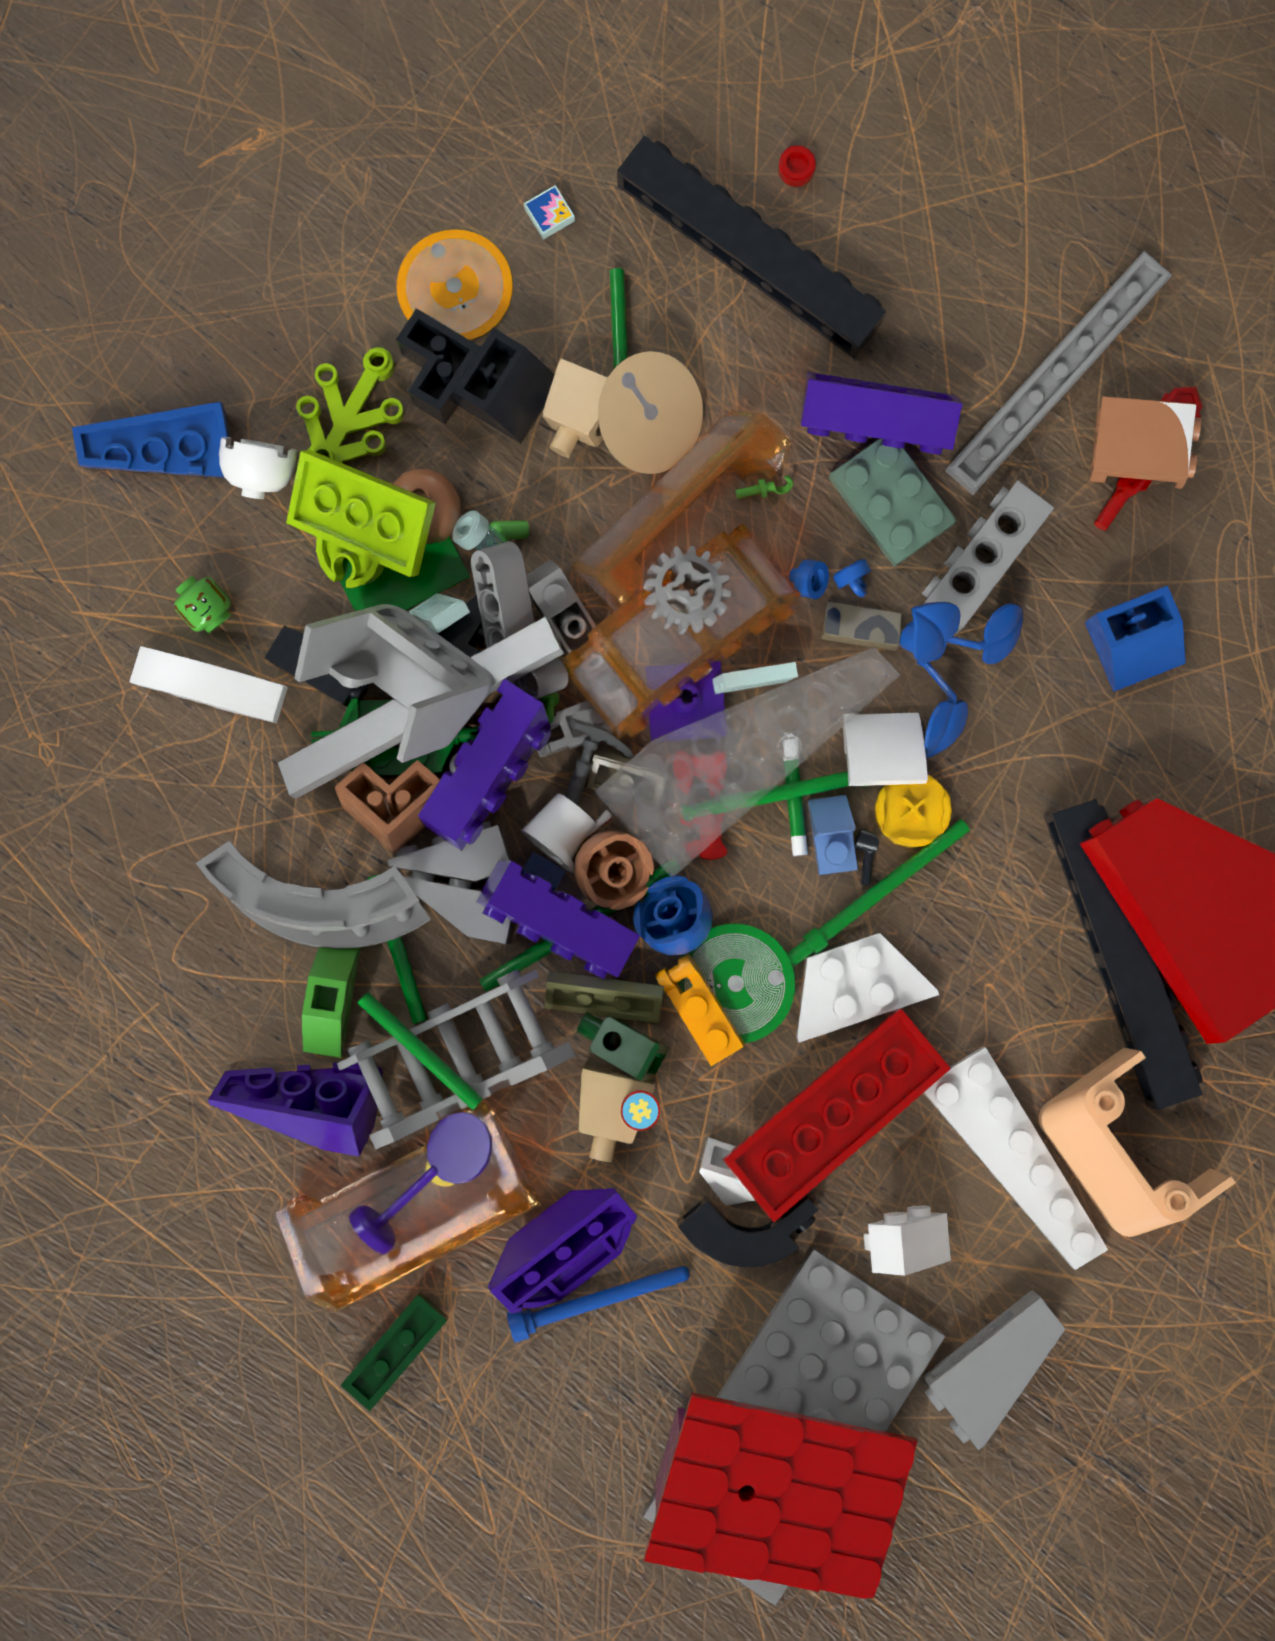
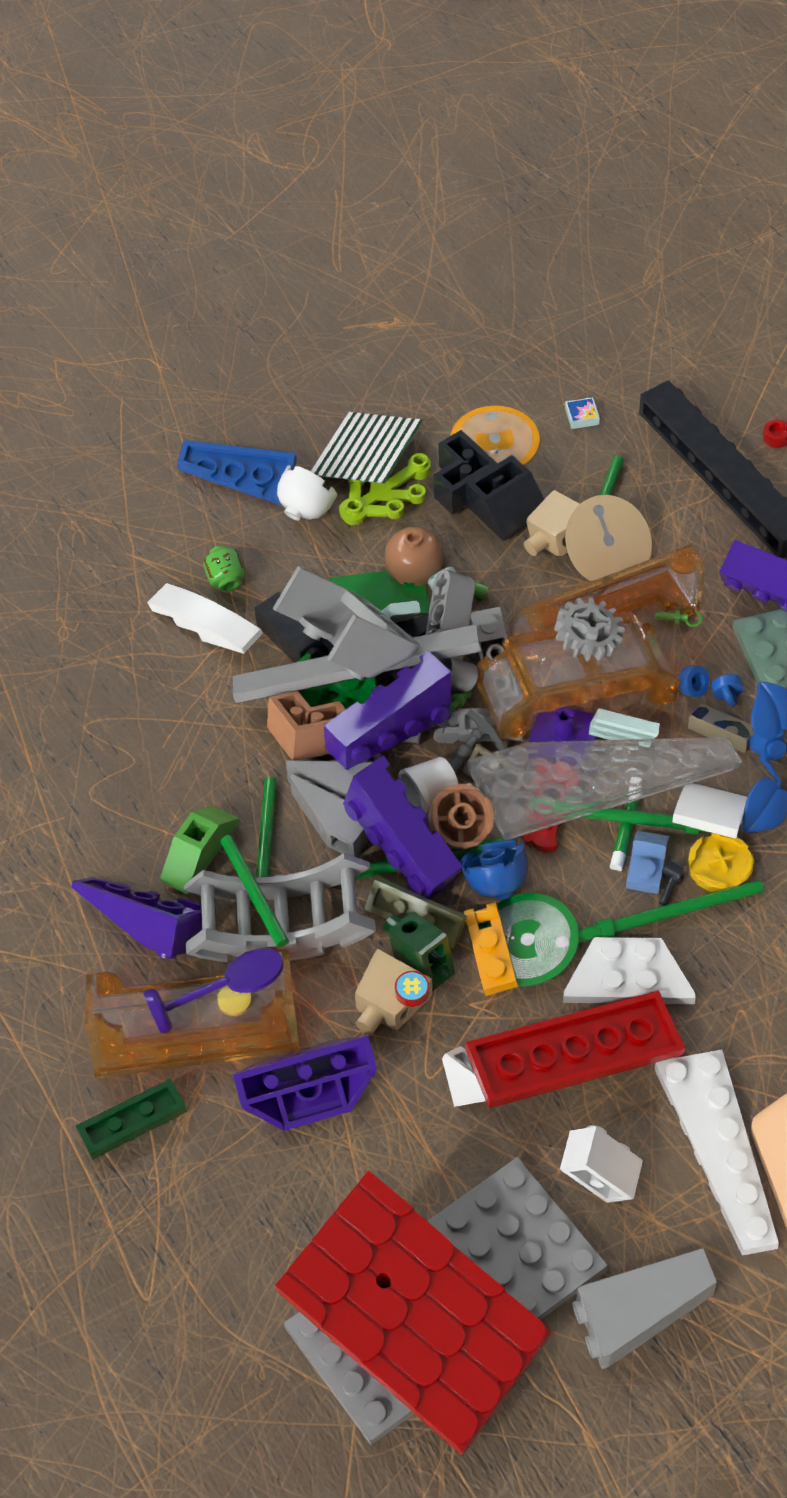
camera: 20 degrees right, 30 degrees down
light grey fence [196,841,431,949] -> none
lime plate [286,450,436,588] -> none
blue piece [506,1266,690,1343] -> none
black arch [677,1195,818,1267] -> none
none -> sticker [311,412,423,484]

